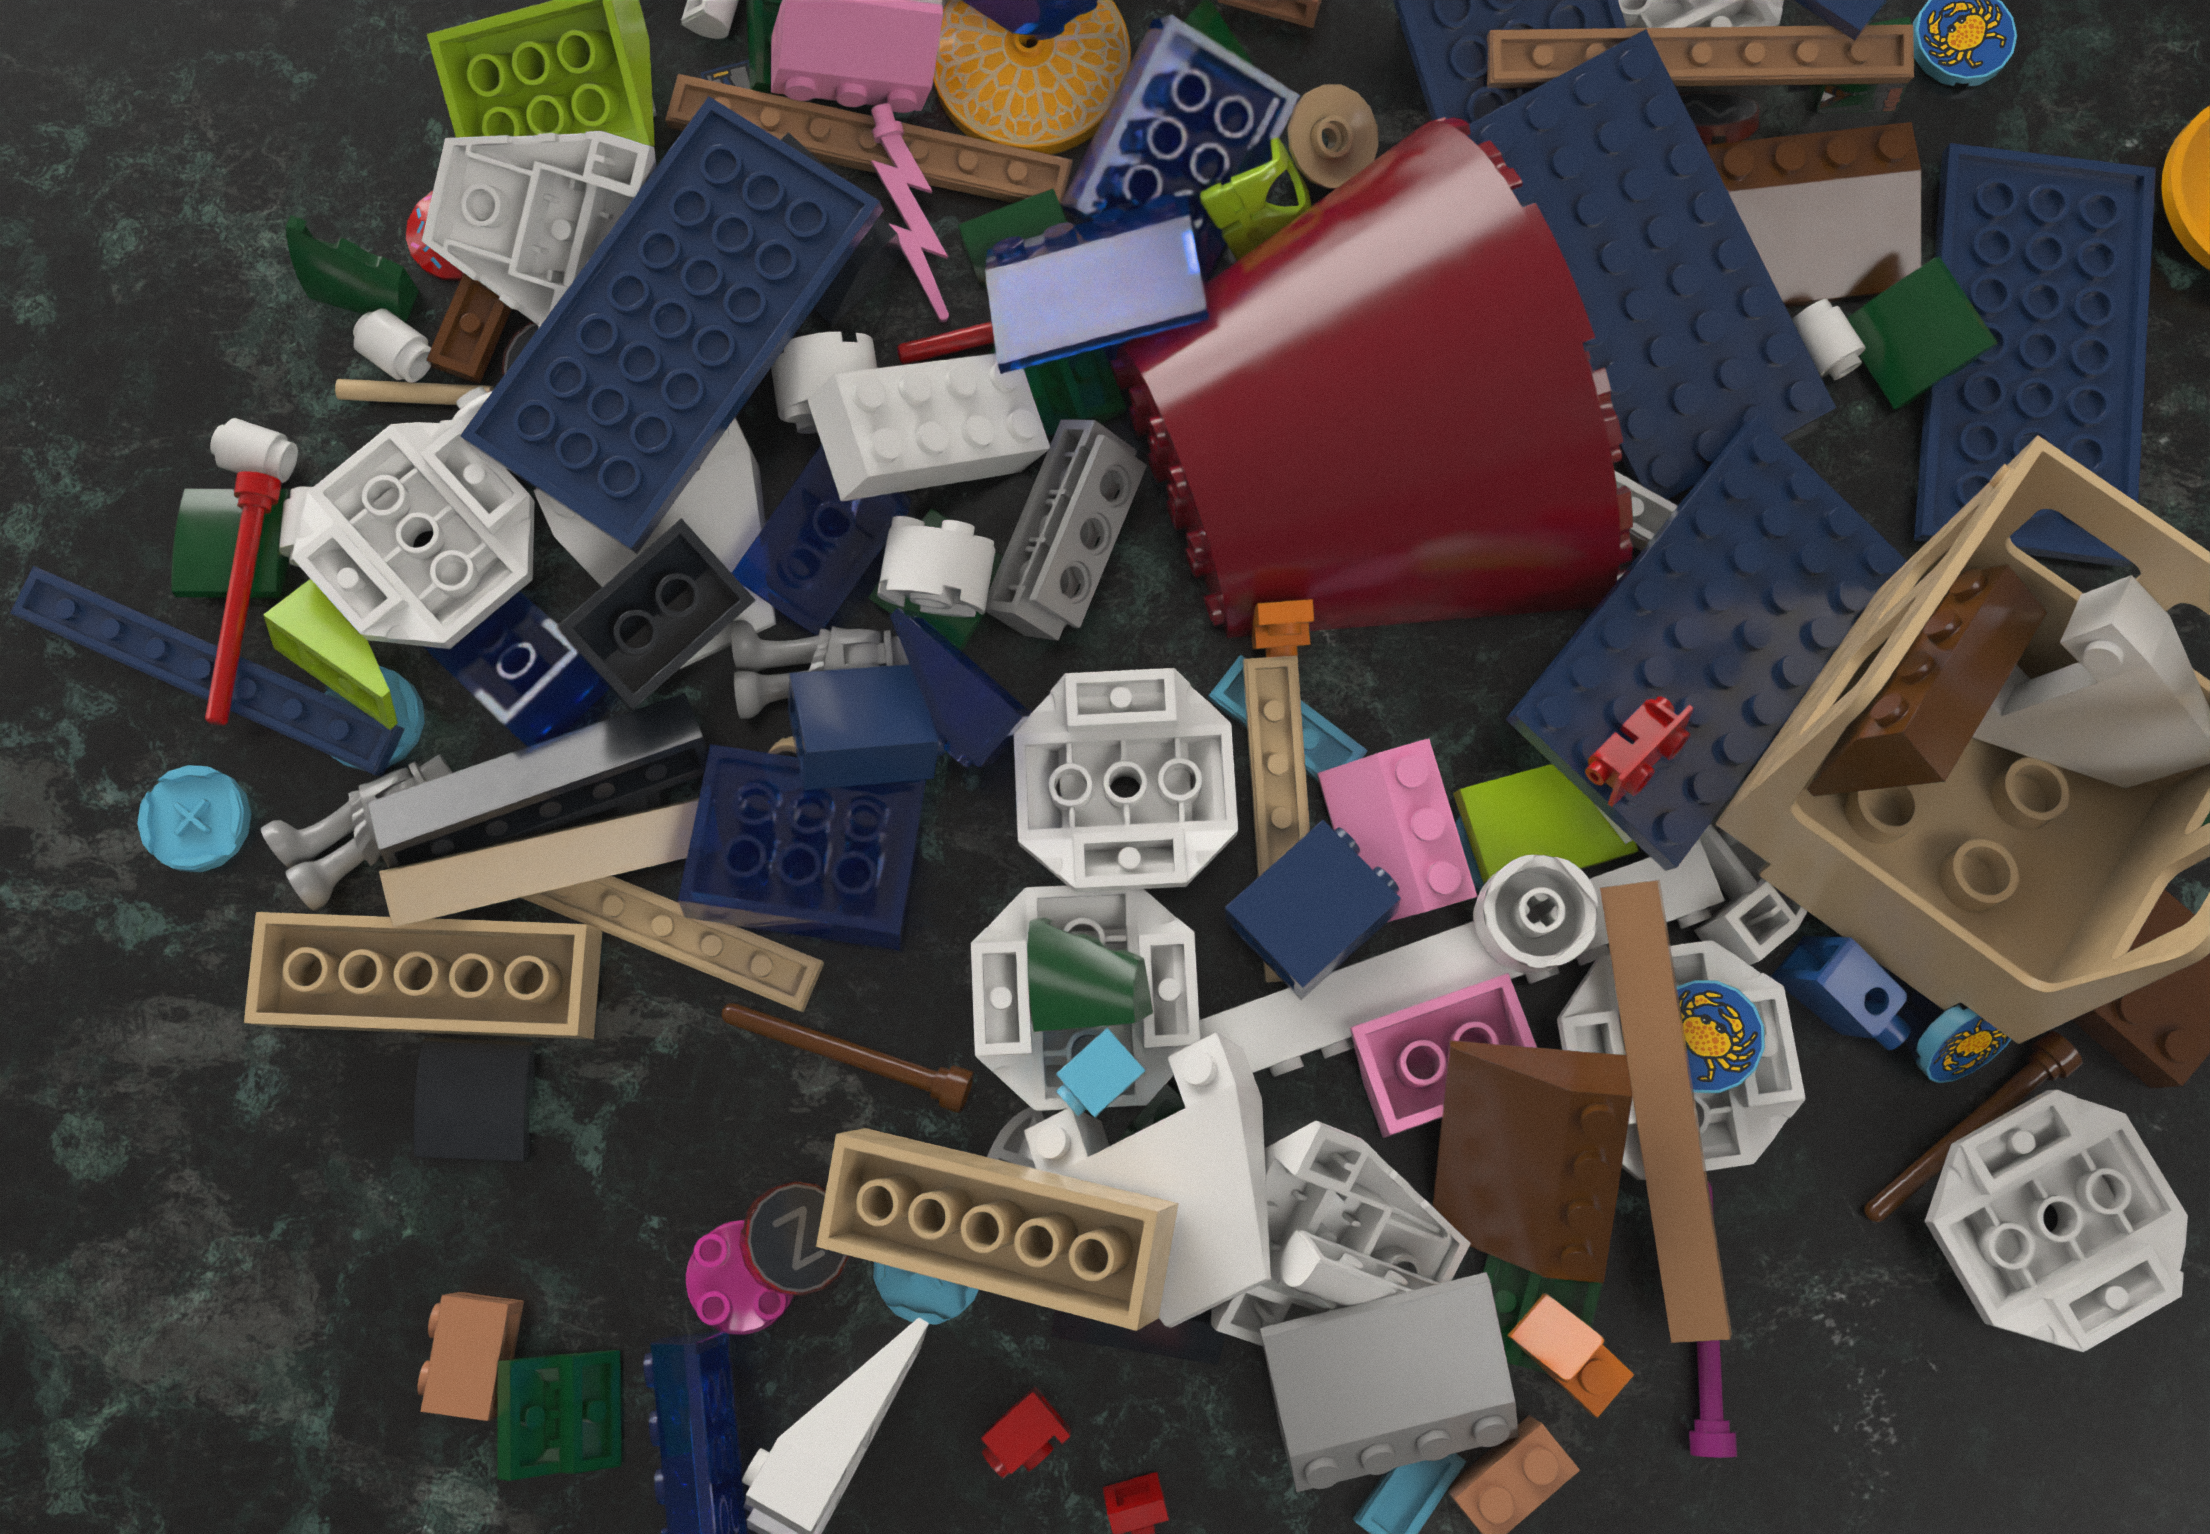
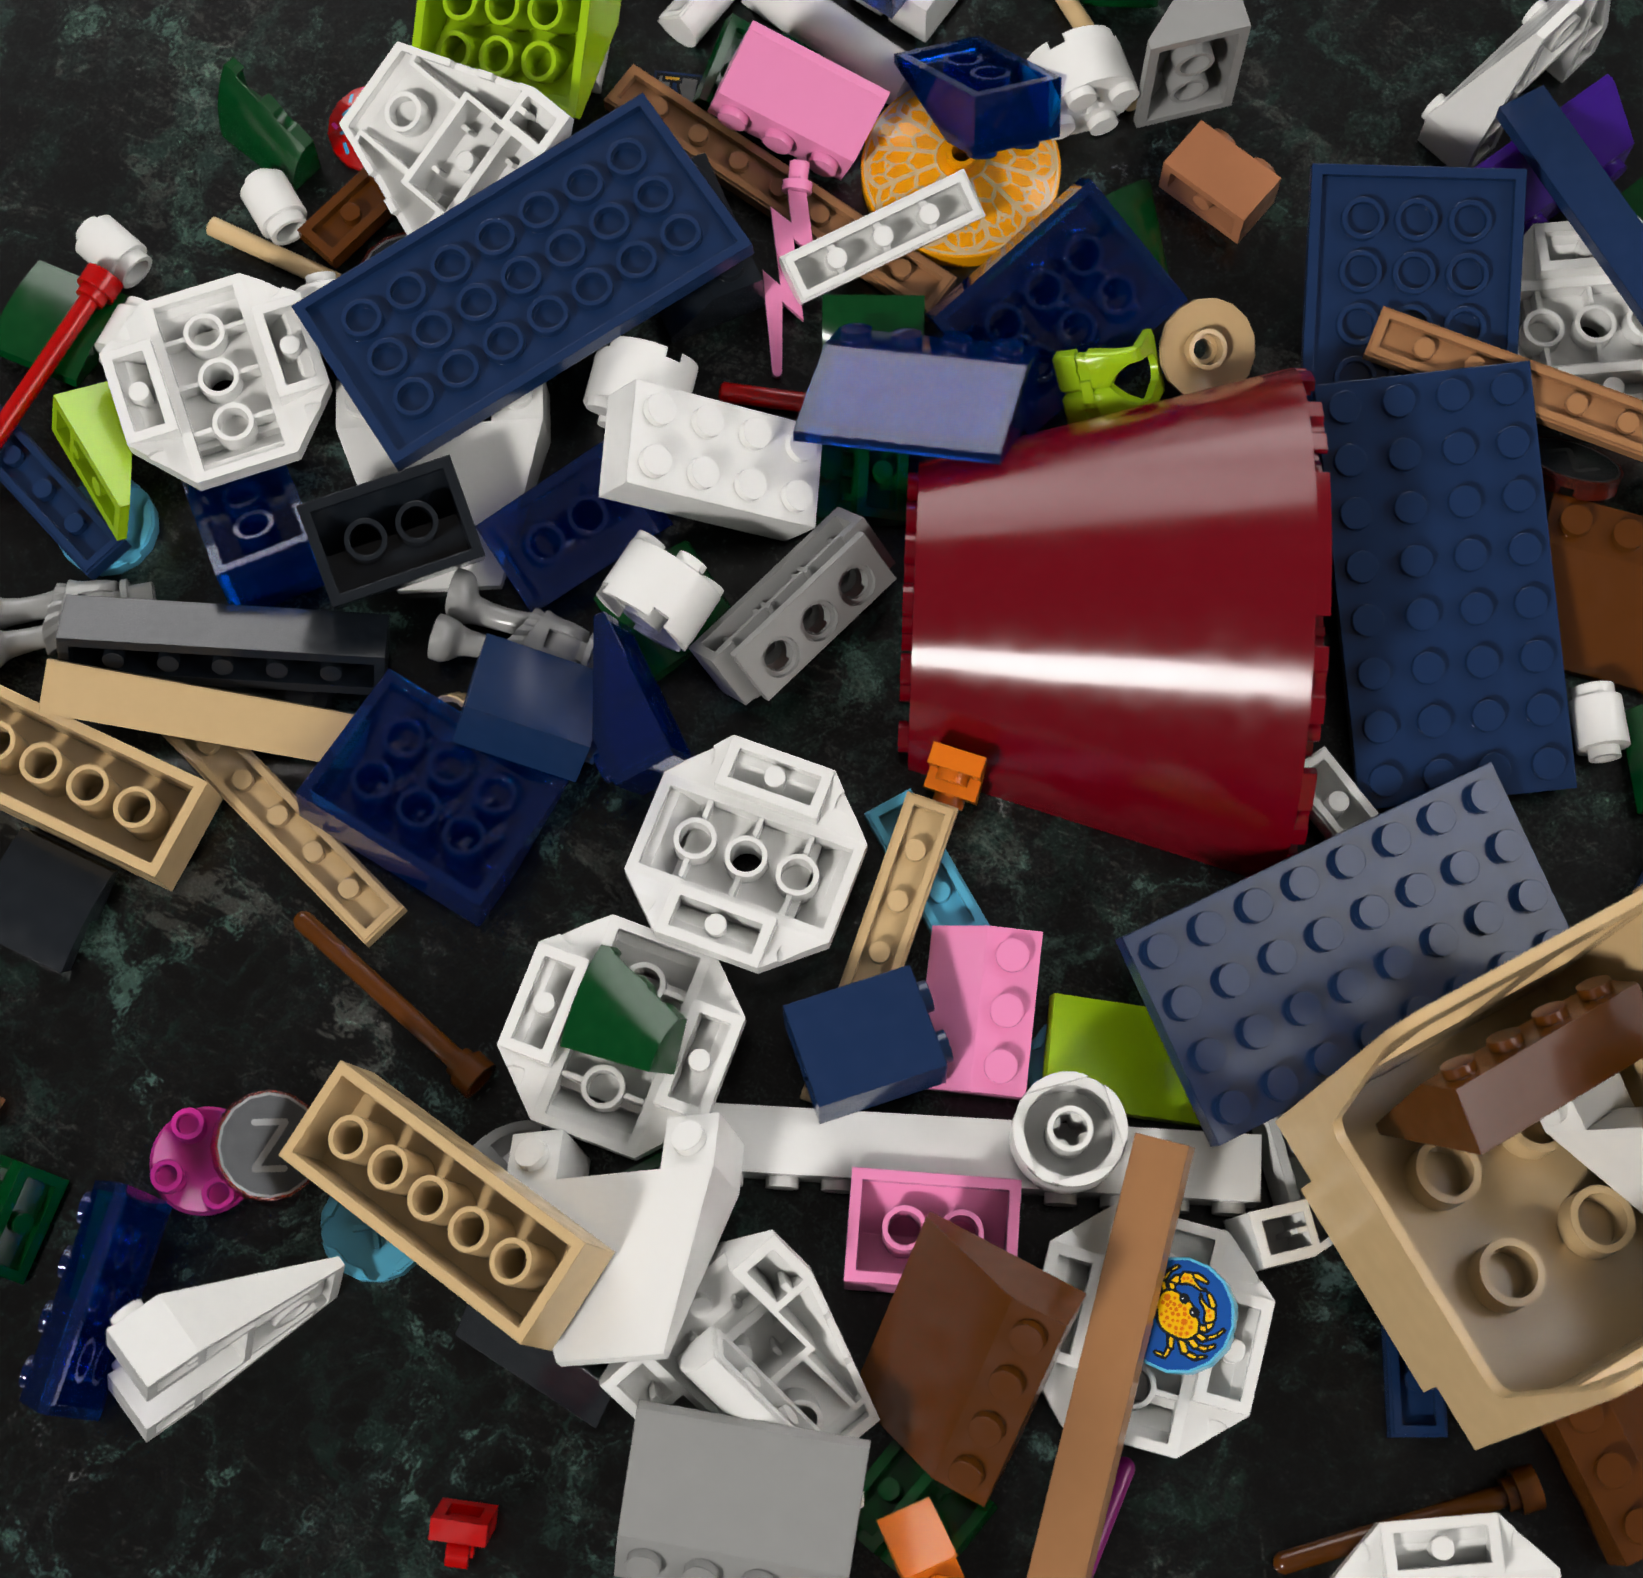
camera: 25 degrees right, 5 degrees down
red brick [981,1386,1072,1478] -> none
medium azure brick [1056,1028,1146,1118] -> none
red hinge [1585,696,1694,807] -> none
blue torso [1771,936,1911,1050] -> none
tile [1915,1004,2011,1083] -> none
none -> white brick [779,169,986,305]

